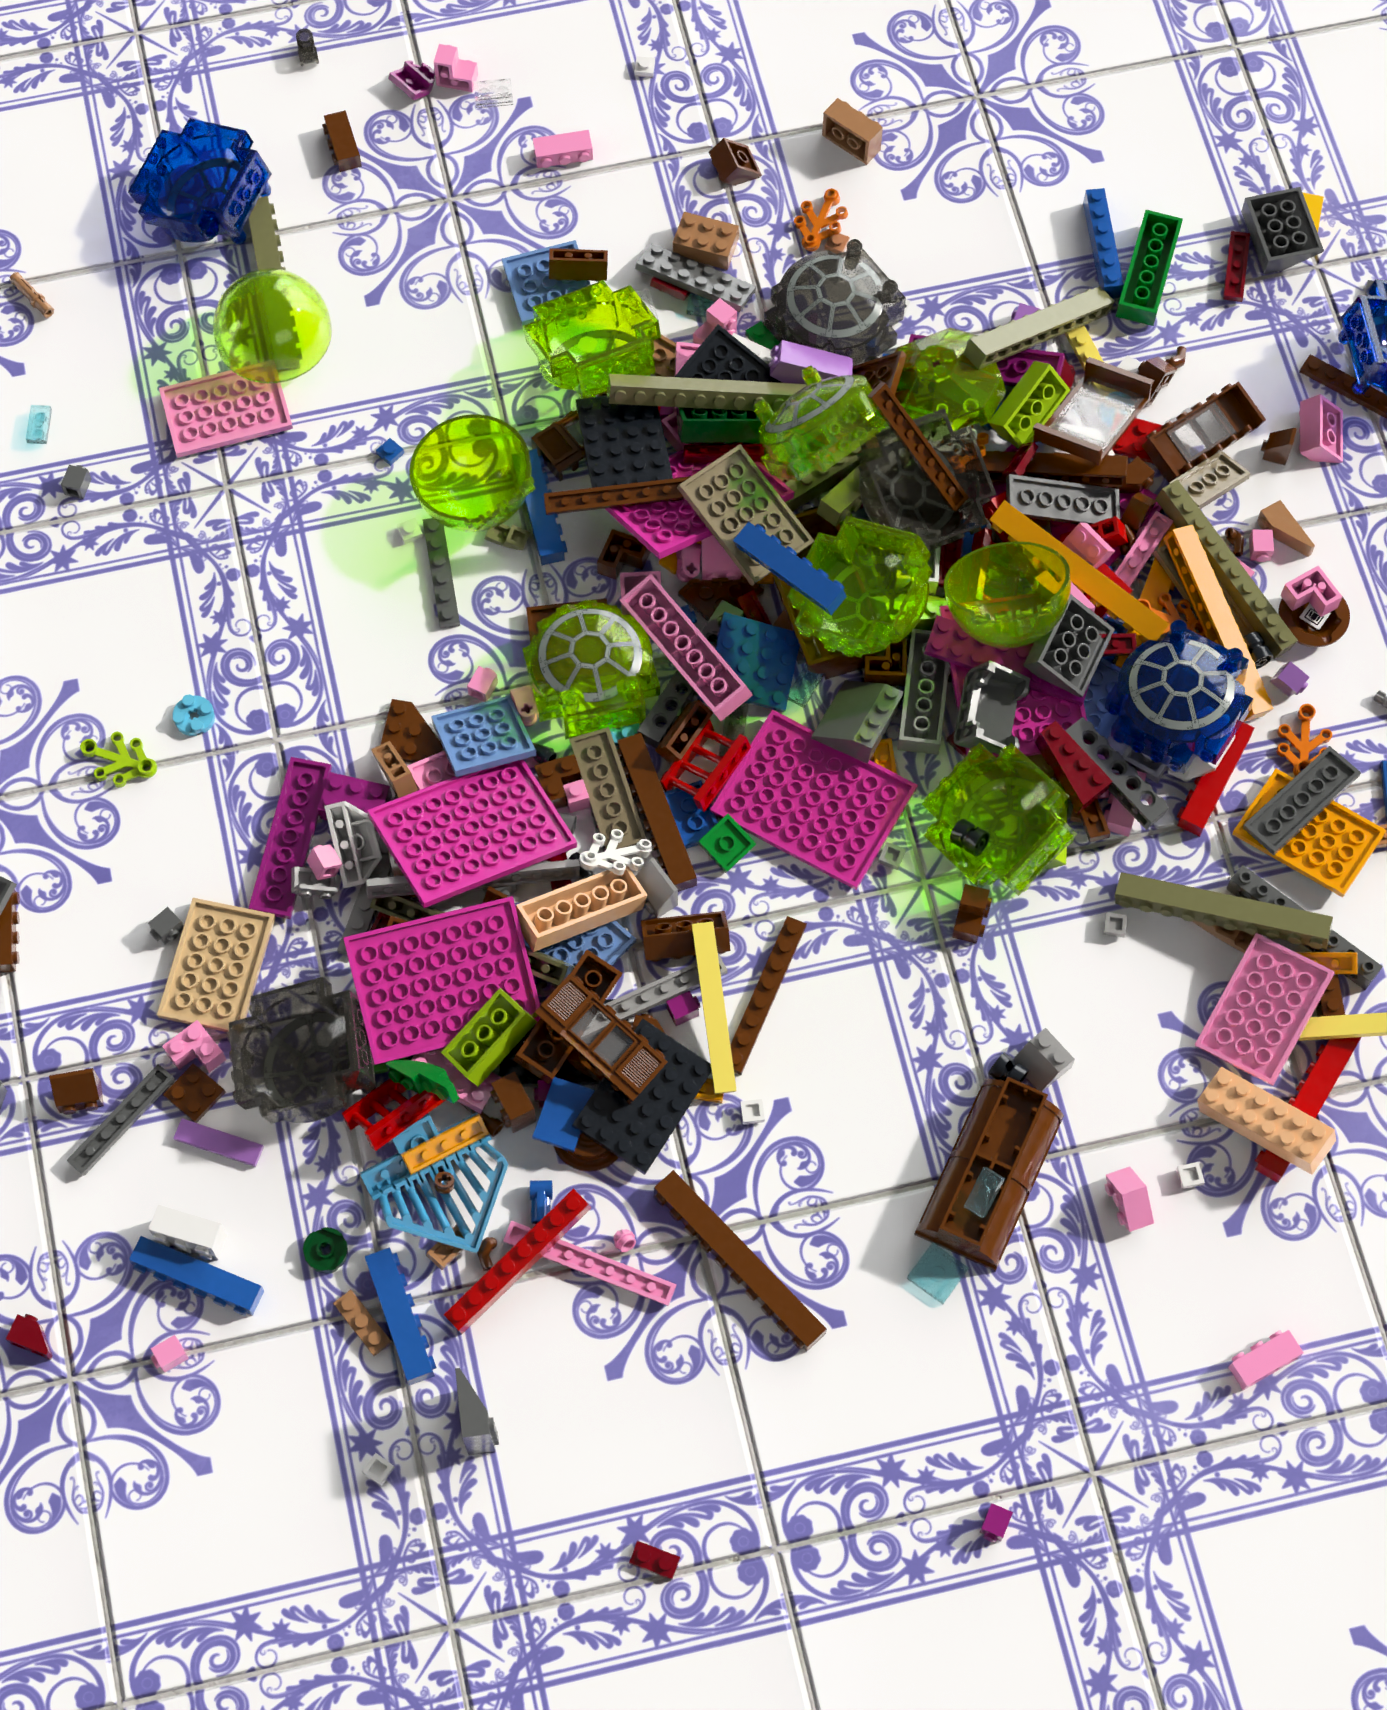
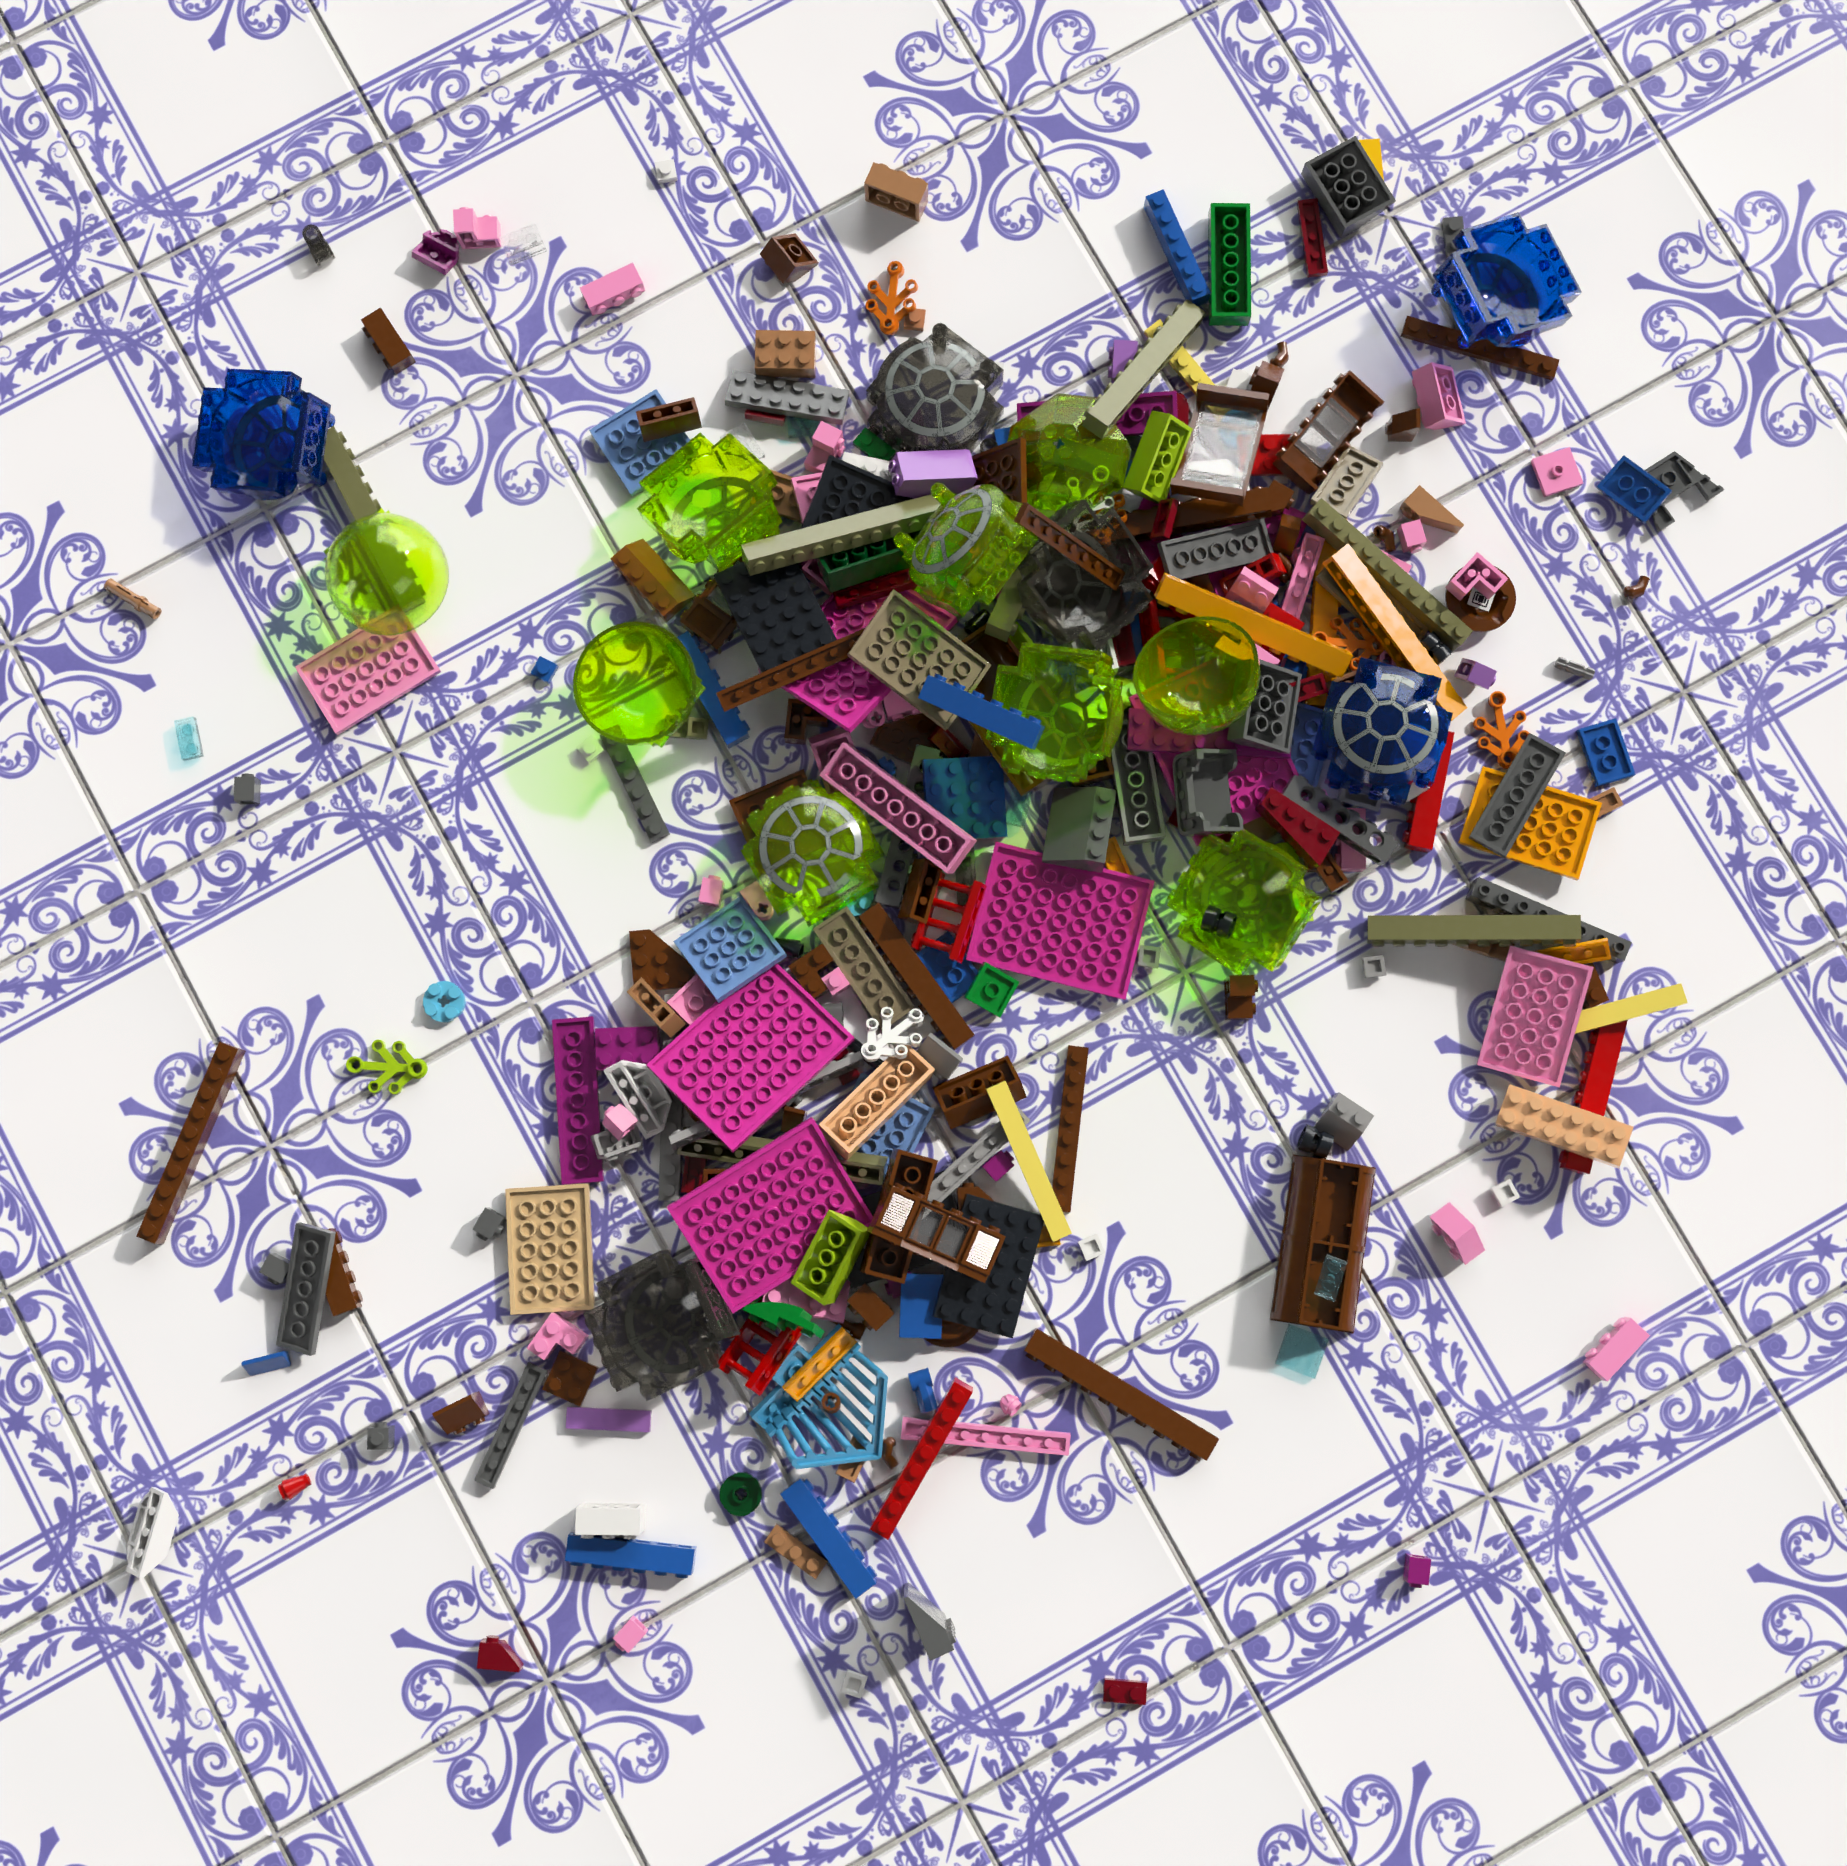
camera: 15 degrees left, 15 degrees up
none -> dark orange slope [610,539,696,623]

